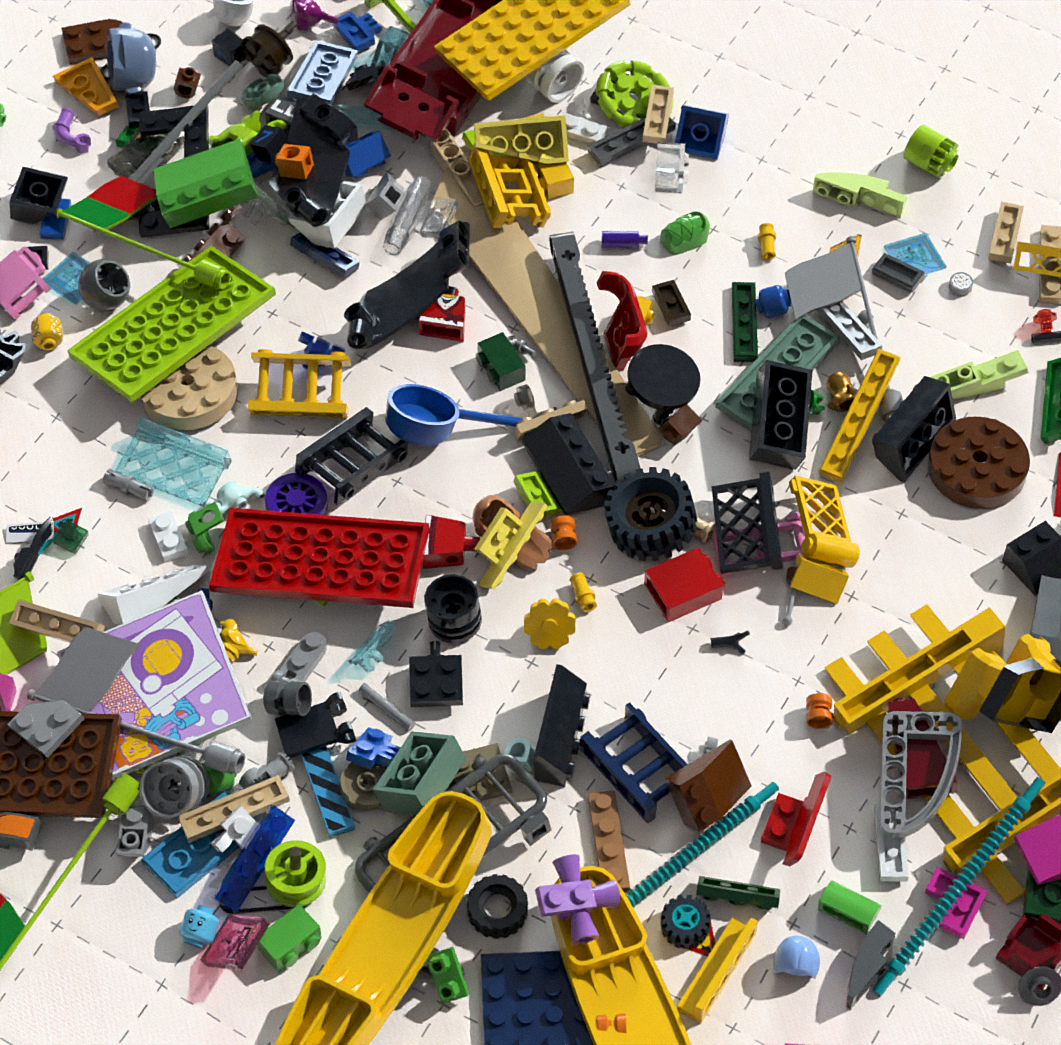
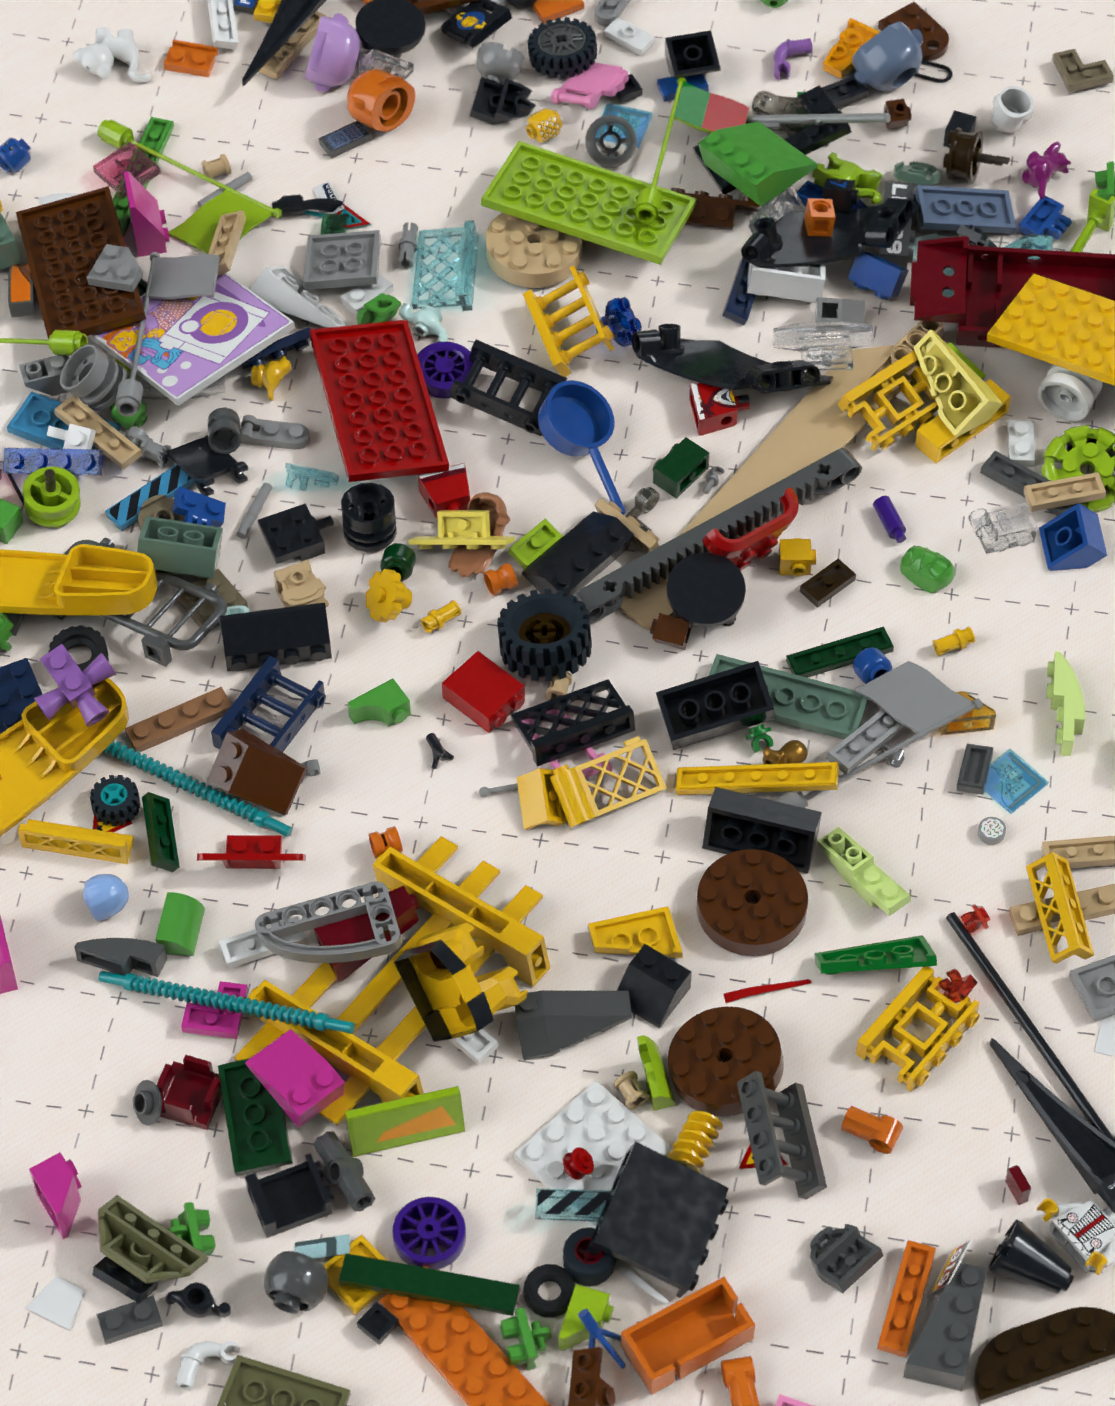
camera: 70 degrees right, 0 degrees up
none -> tan piece [274,559,329,607]
none -> light grey plate [303,230,381,290]
none -> bright green arch [347,678,411,727]
none -> dark green head [380,543,416,581]
none -> yellow wing [588,906,683,958]

